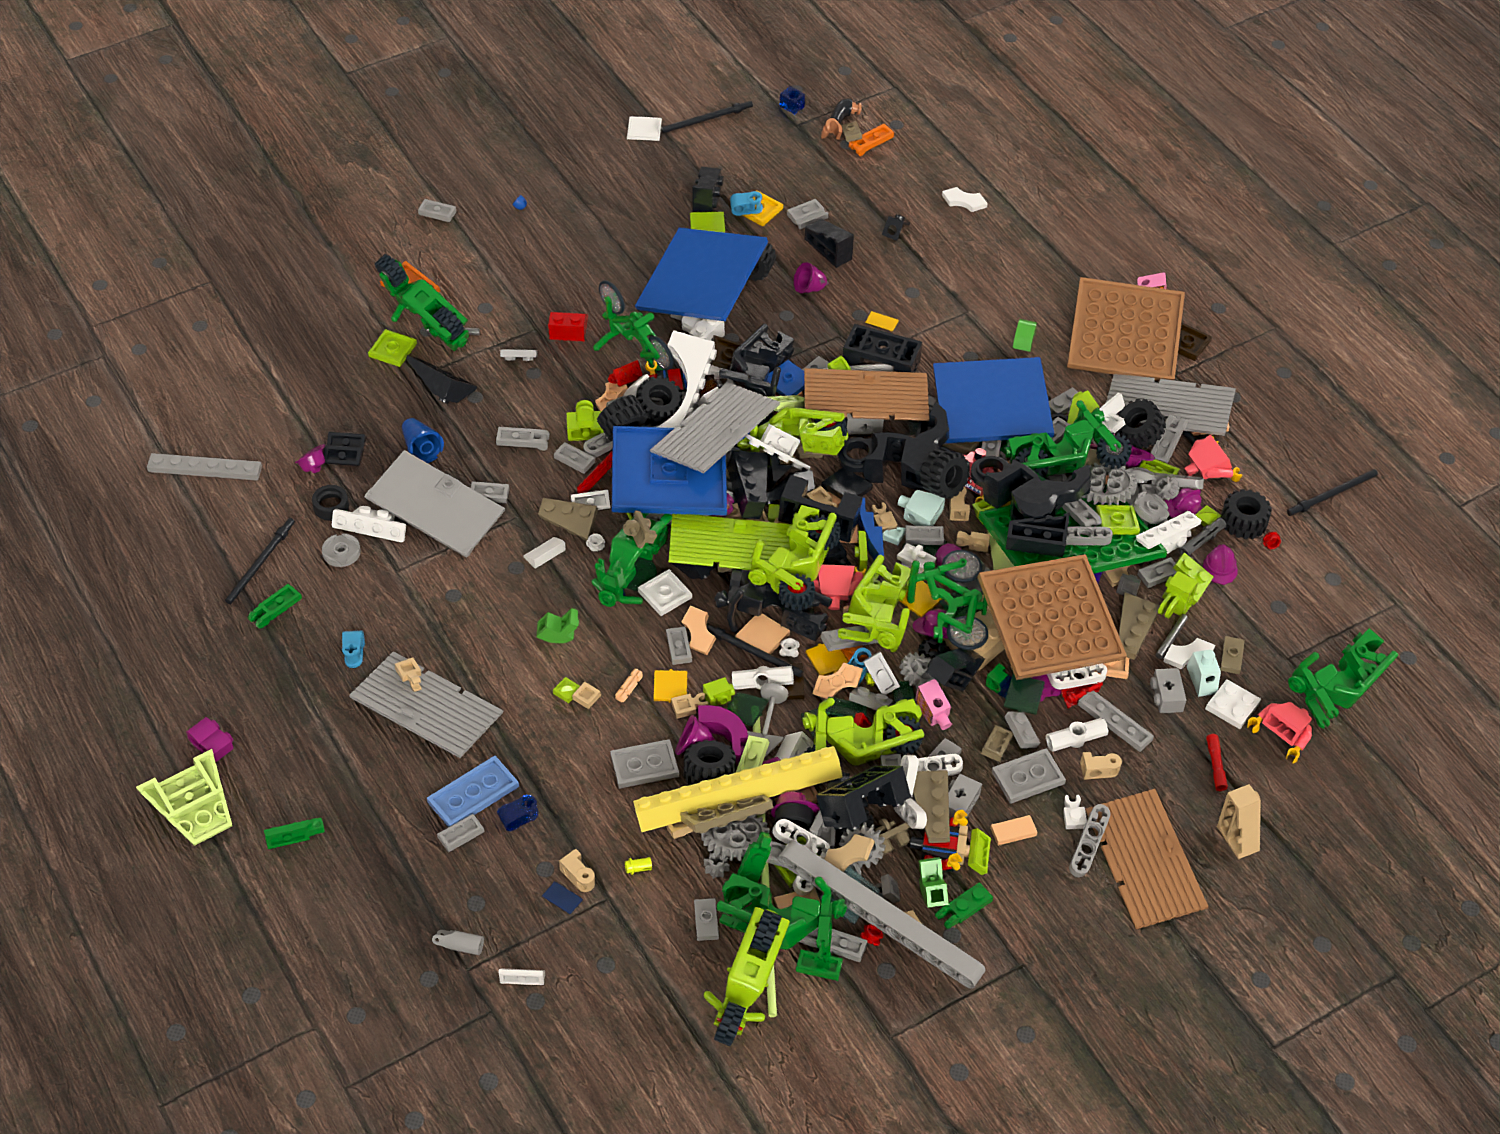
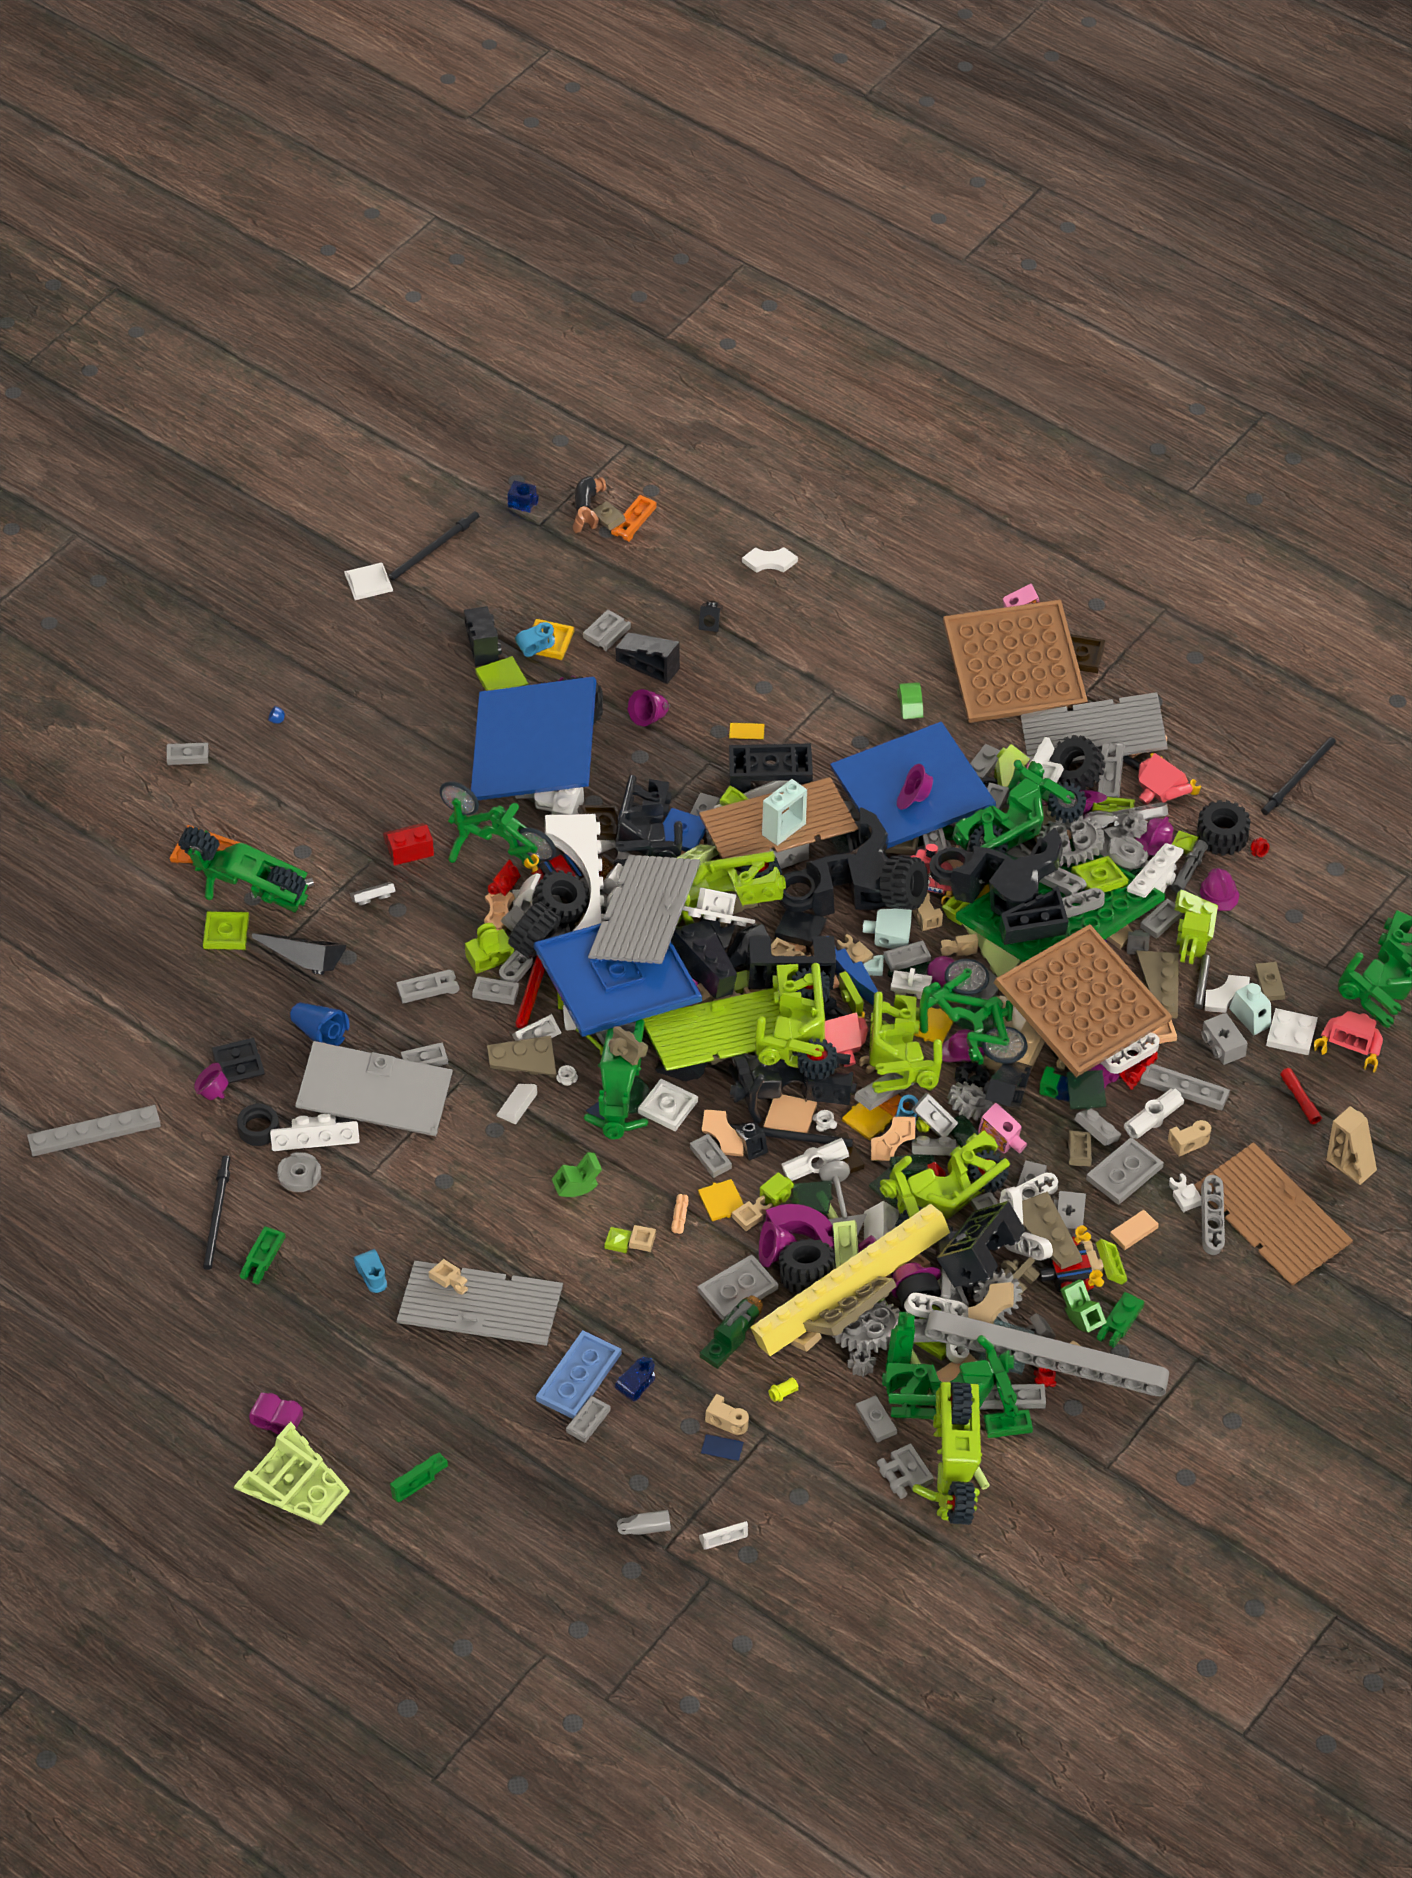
camera: 20 degrees left, 0 degrees up
none -> dark green plate [700,1295,763,1369]
none -> black bracket [736,1122,768,1161]
none -> light aqua window [762,779,807,846]
none -> light grey plate [877,1444,934,1499]
none -> magenta piece [897,764,933,810]

